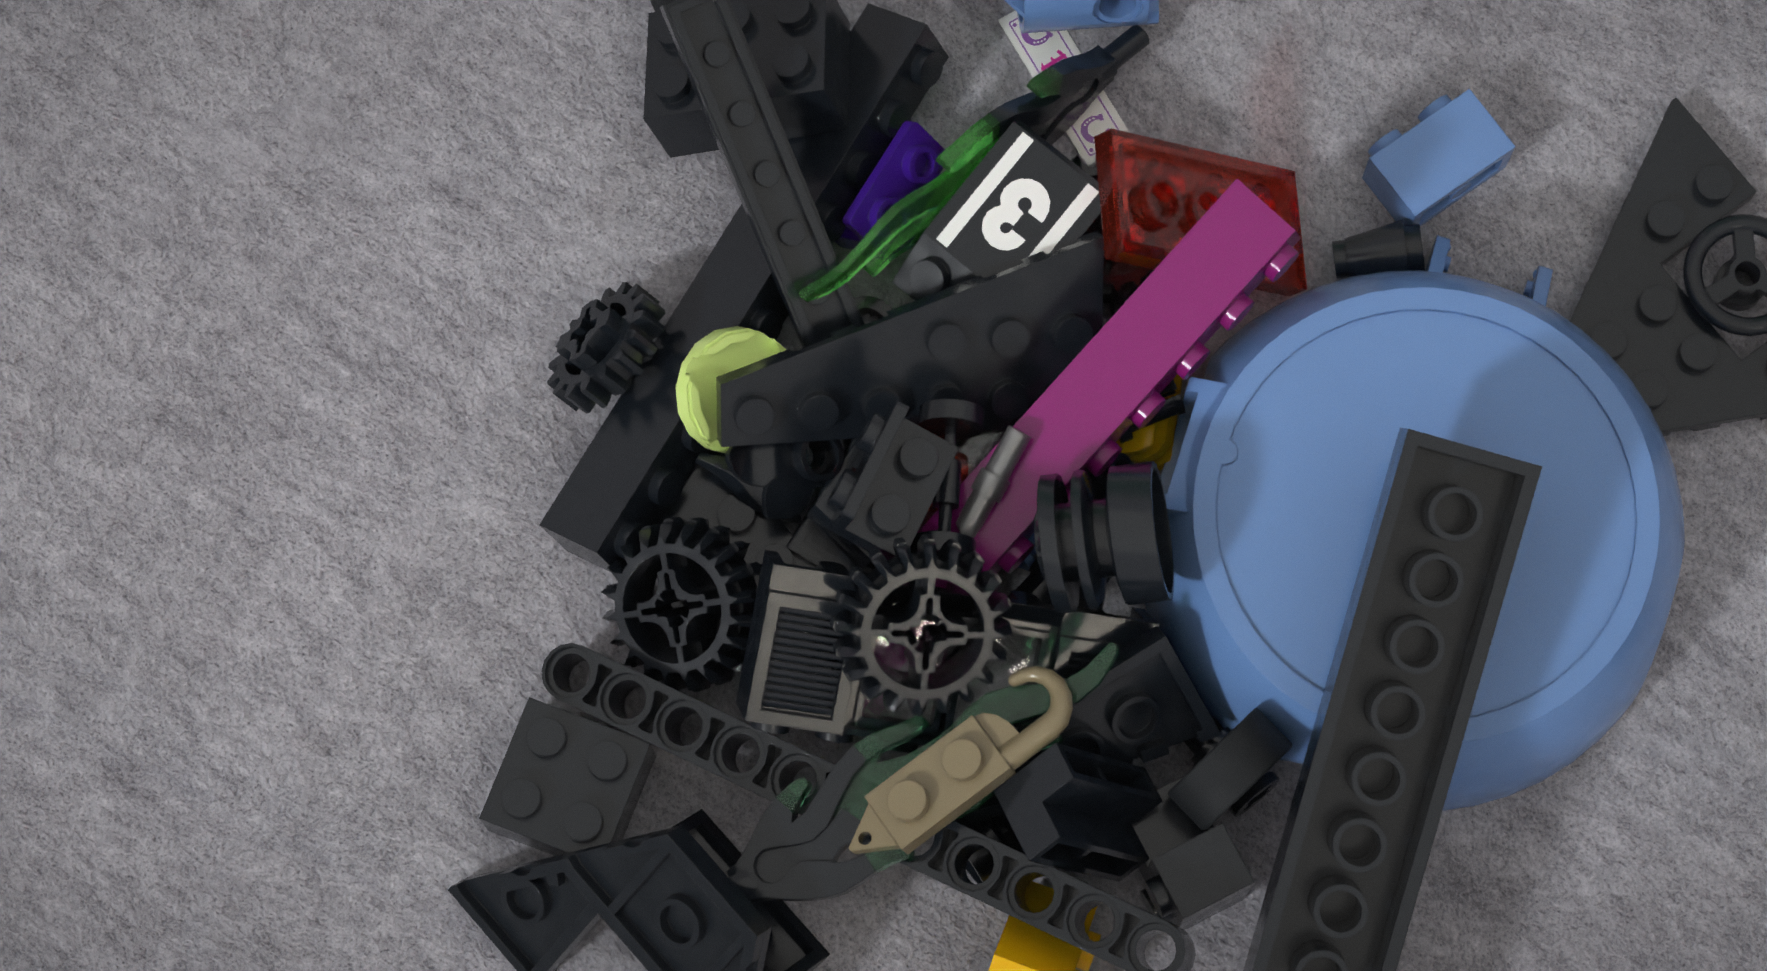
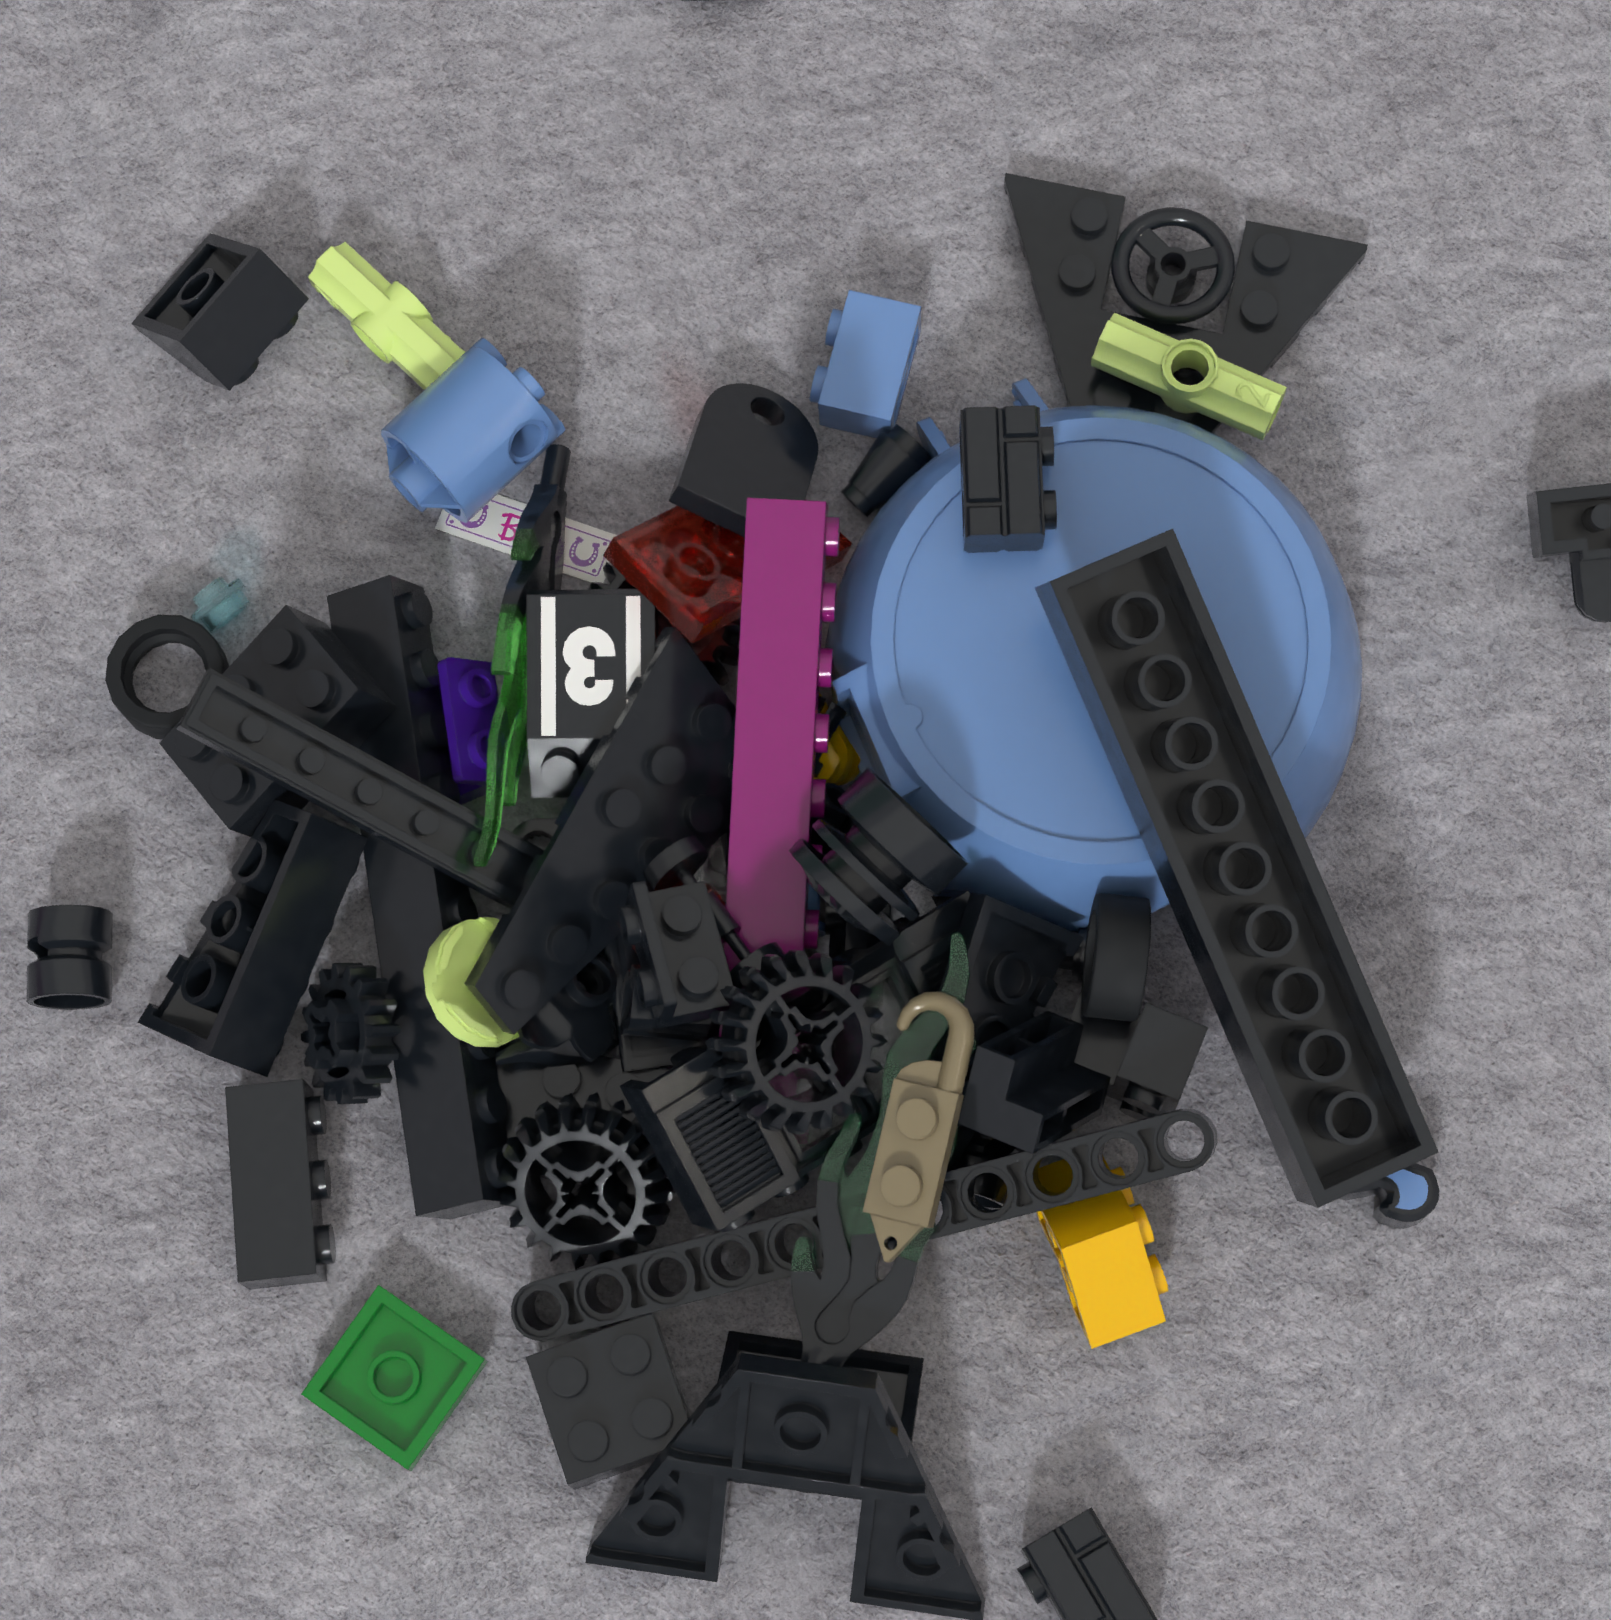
camera: 35 degrees left, 0 degrees up
flat silver piece [956,425,1031,538] -> none
none -> black wheel [26,905,113,1010]
none -> black wedge [137,799,368,1077]
none -> black brick [225,1079,336,1290]
none -> green plate [301,1285,488,1471]
none -> black tile [669,383,819,538]
none -> black brick [959,405,1057,553]
none -> yellowish green piece [1091,313,1287,440]

